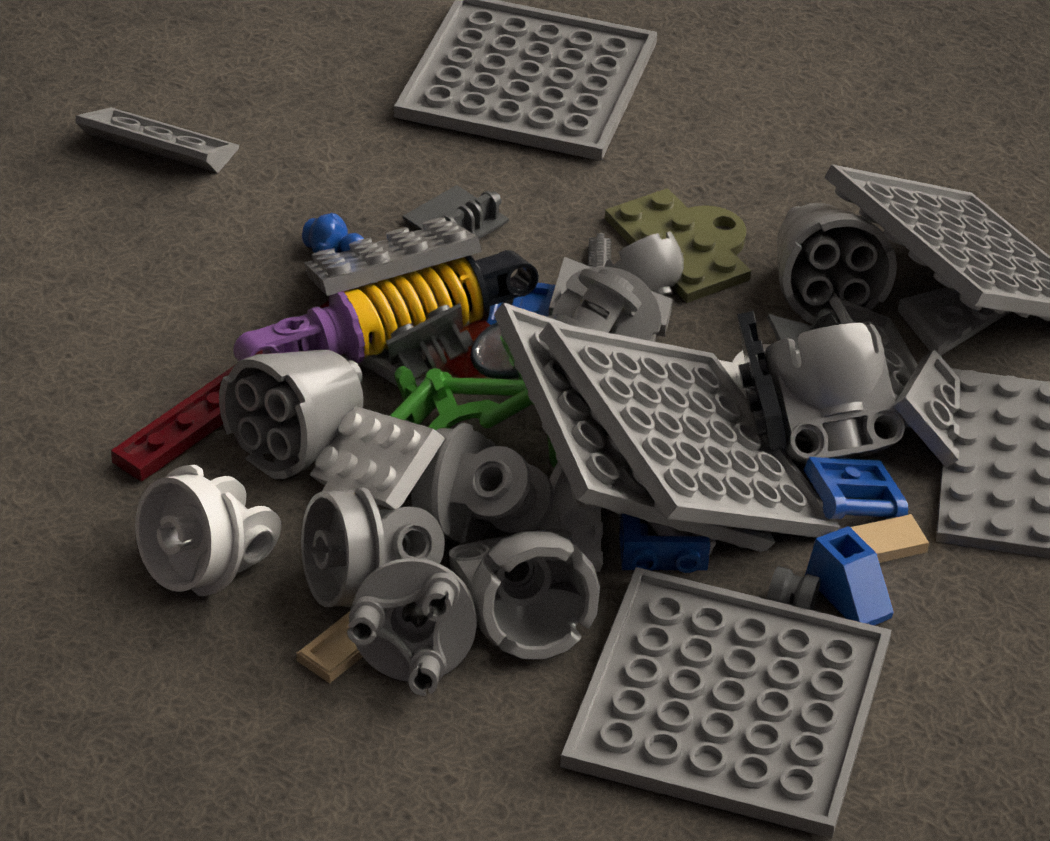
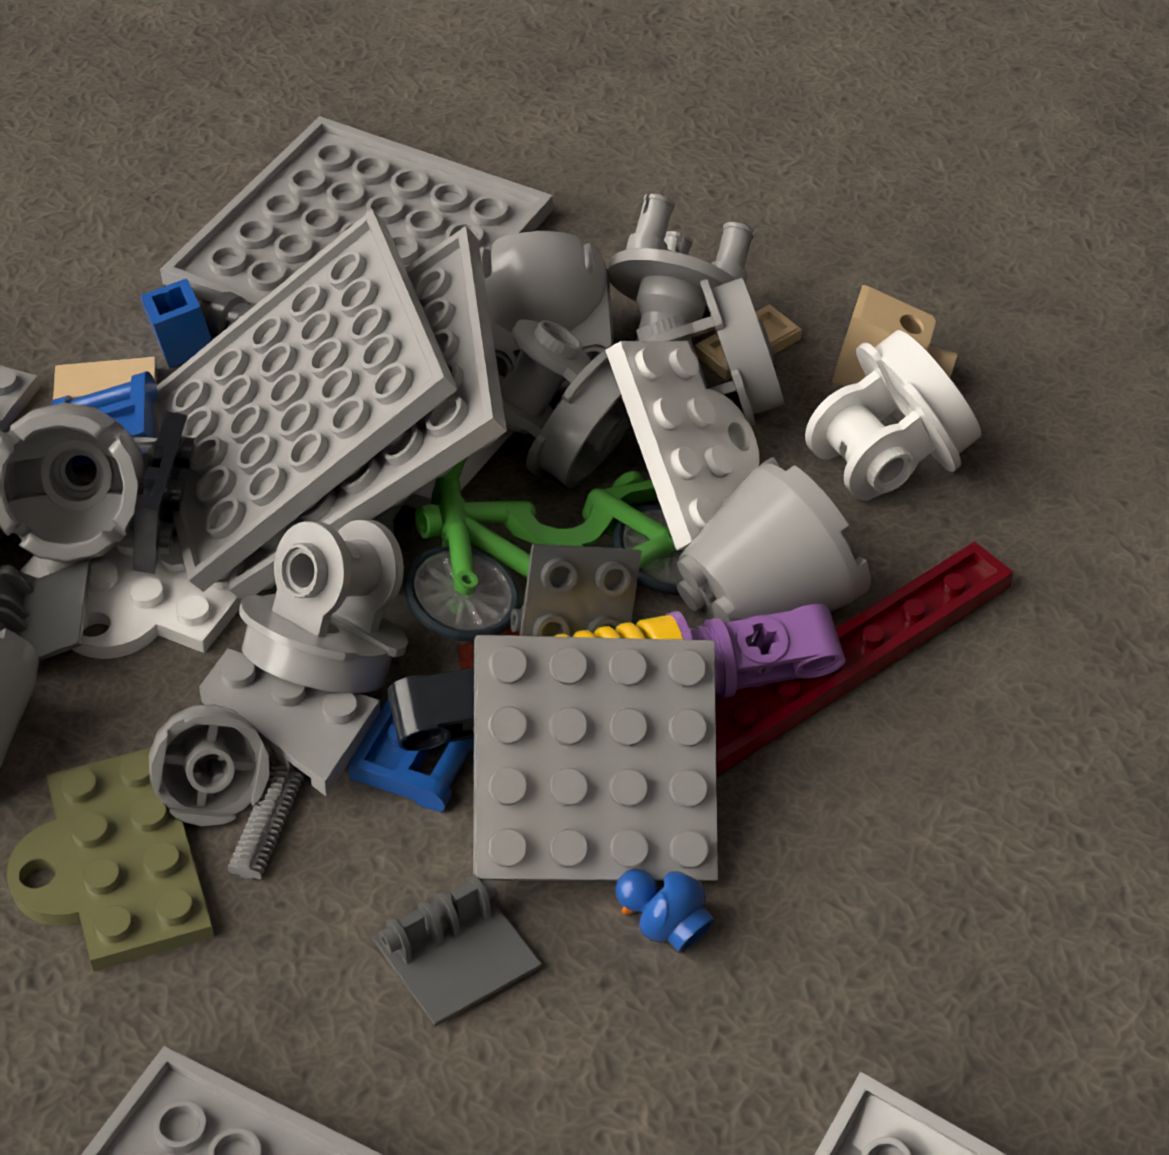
camera: 165 degrees left, 5 degrees up
none -> tan torso [831,284,957,386]

